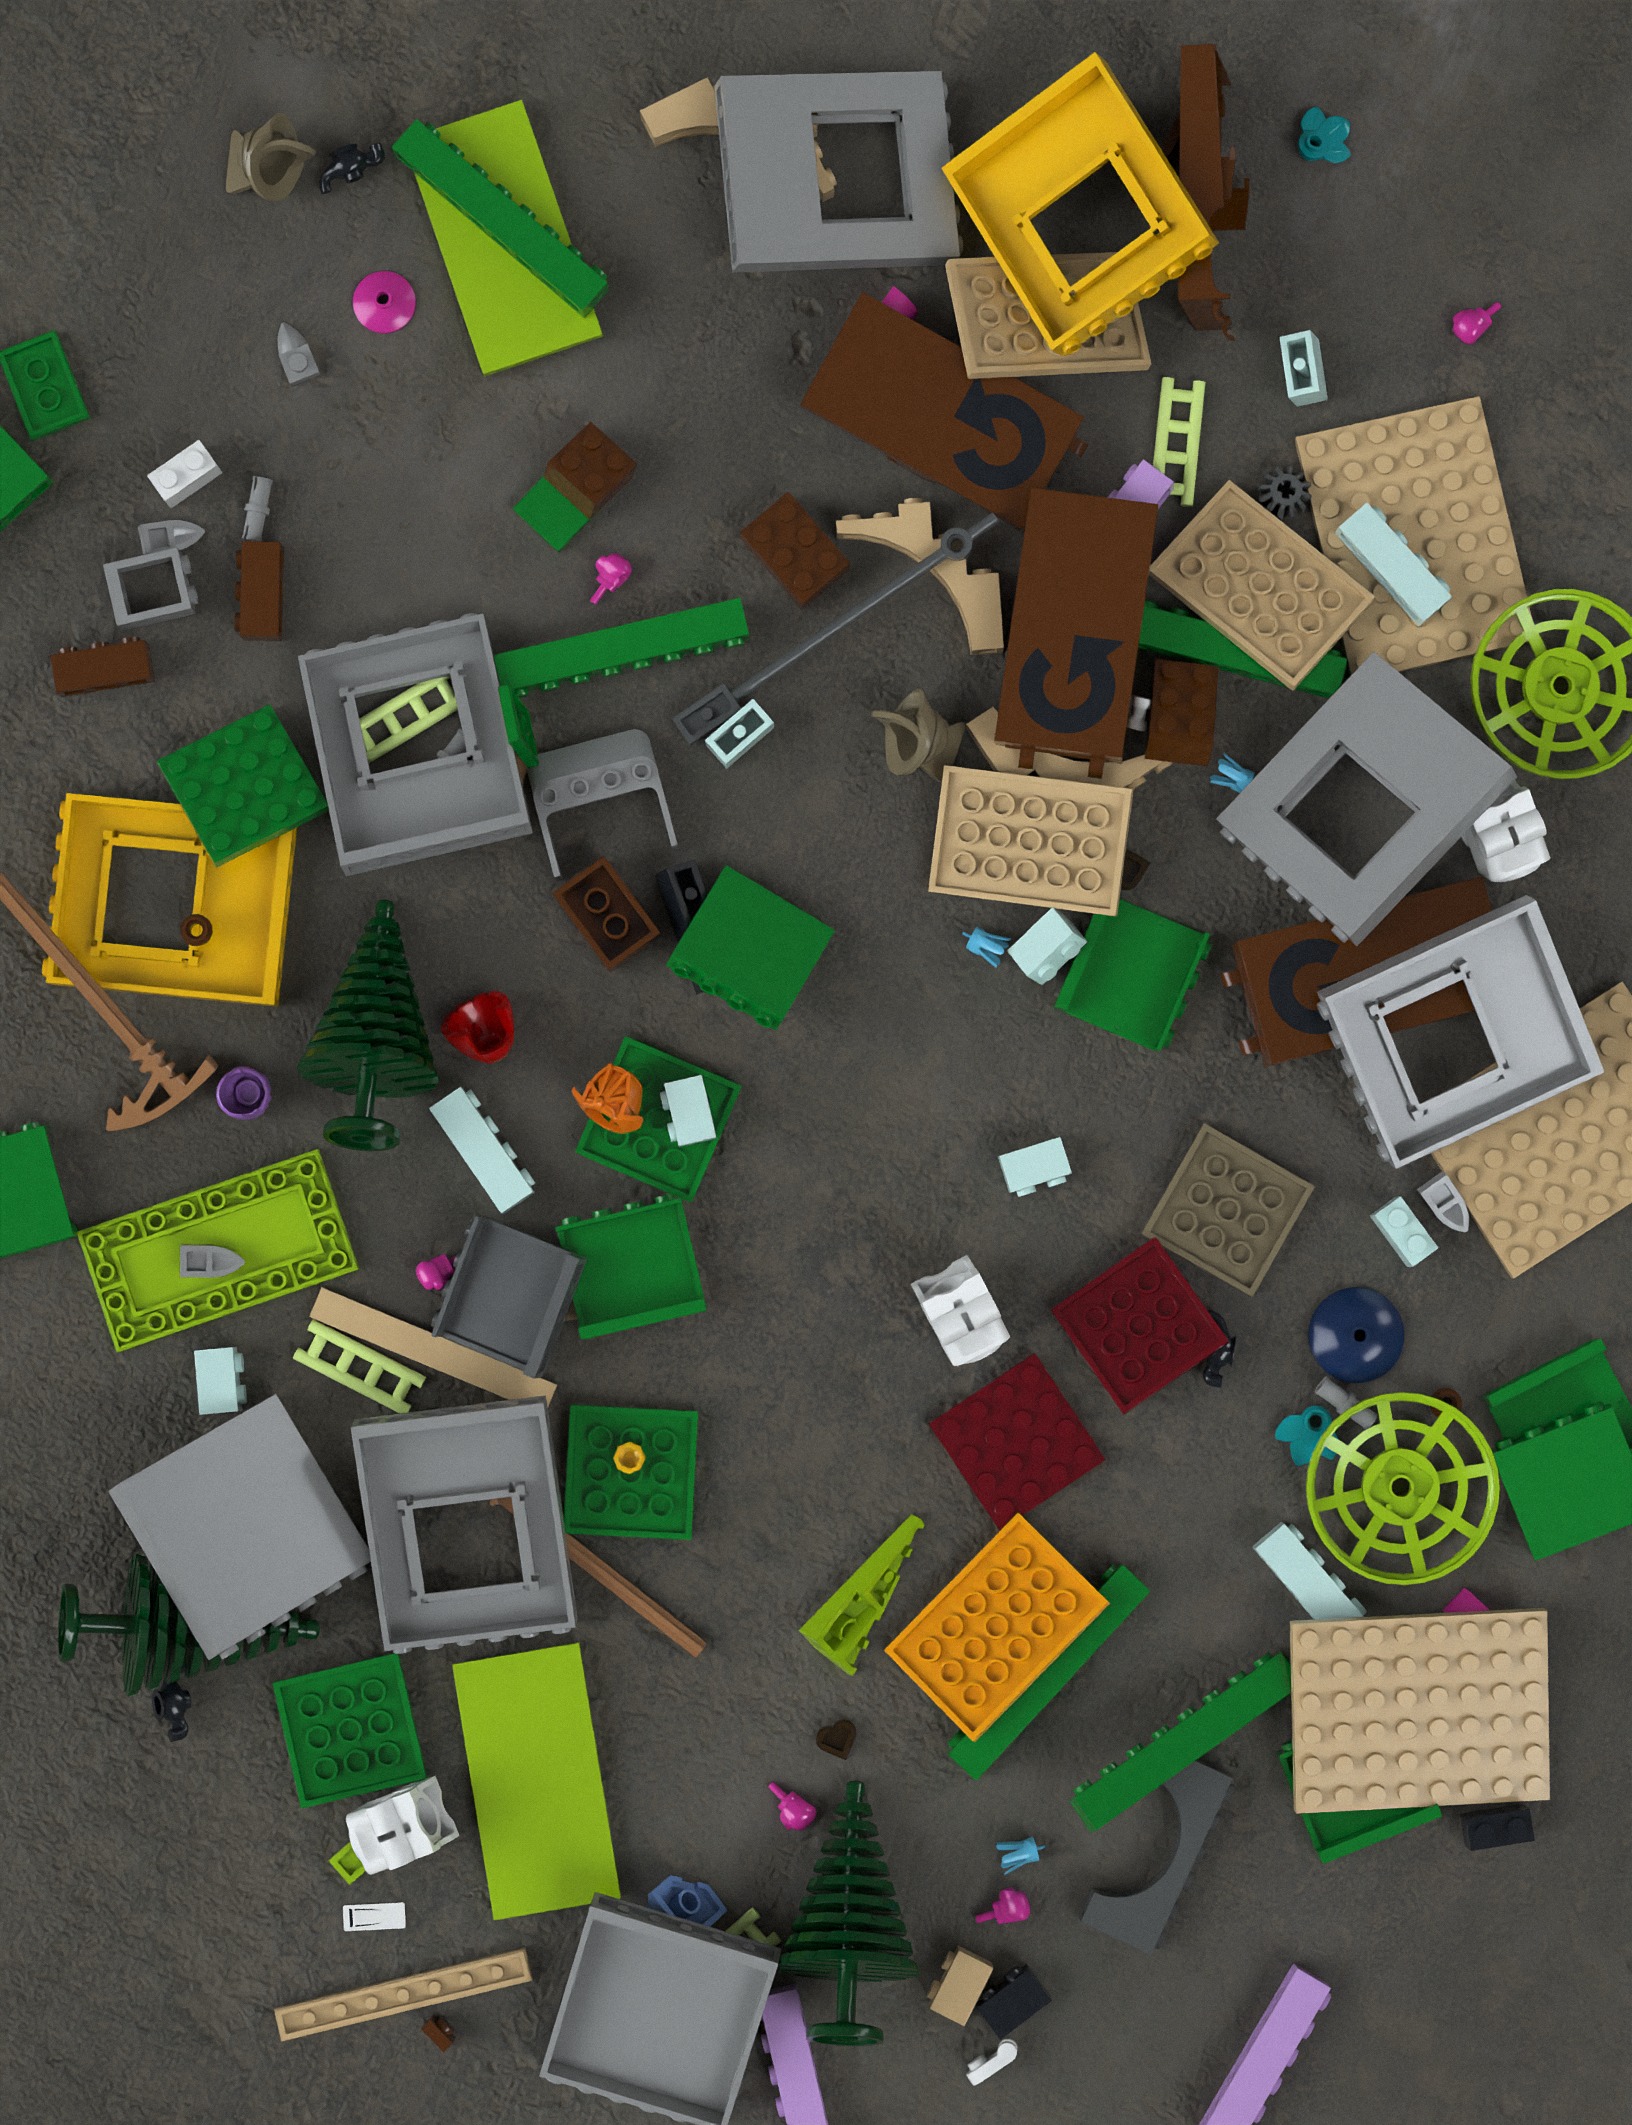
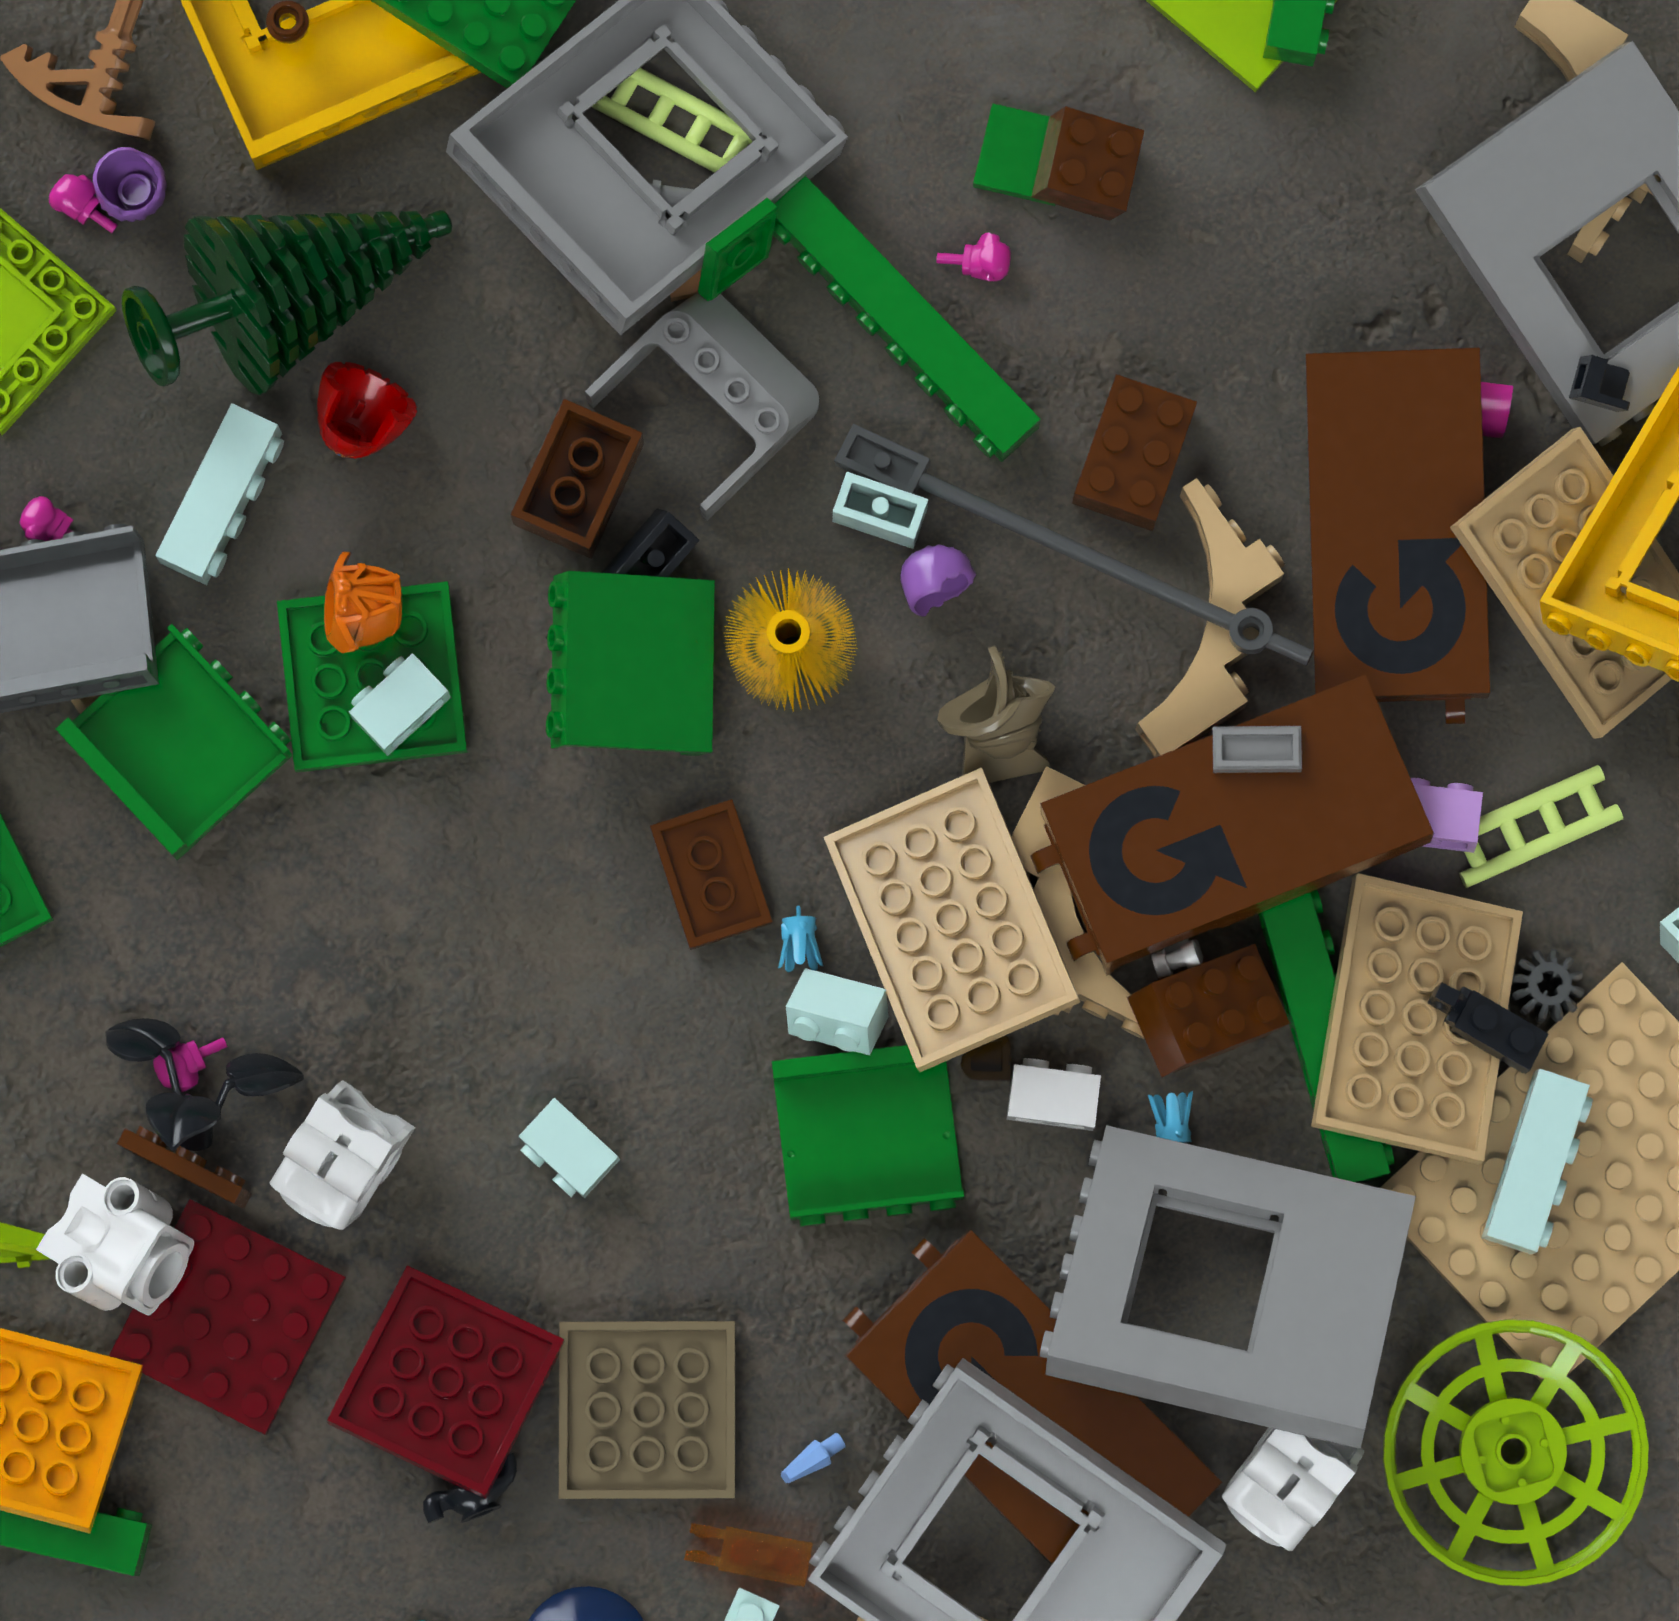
camera: 60 degrees right, 5 degrees down
none -> white piece [36,1173,194,1315]
none -> dark pink piece [49,174,118,234]
none -> black plant [105,1018,304,1151]
none -> reddish brown plate [117,1126,252,1209]
none -> dark pink piece [153,1037,227,1092]
none -> reddish brown plate [650,799,773,950]
none -> clear orange hinge [684,1523,813,1587]
none -> yellow piece [724,568,858,712]
none -> light blue bar [781,1433,846,1483]
none -> medium lavender hair [900,544,976,616]
none -> white brick [1006,1058,1101,1131]
none -> light grey tile [1213,726,1302,773]
none -> black hinge [1427,982,1549,1074]
none -> black panel [1569,355,1630,412]

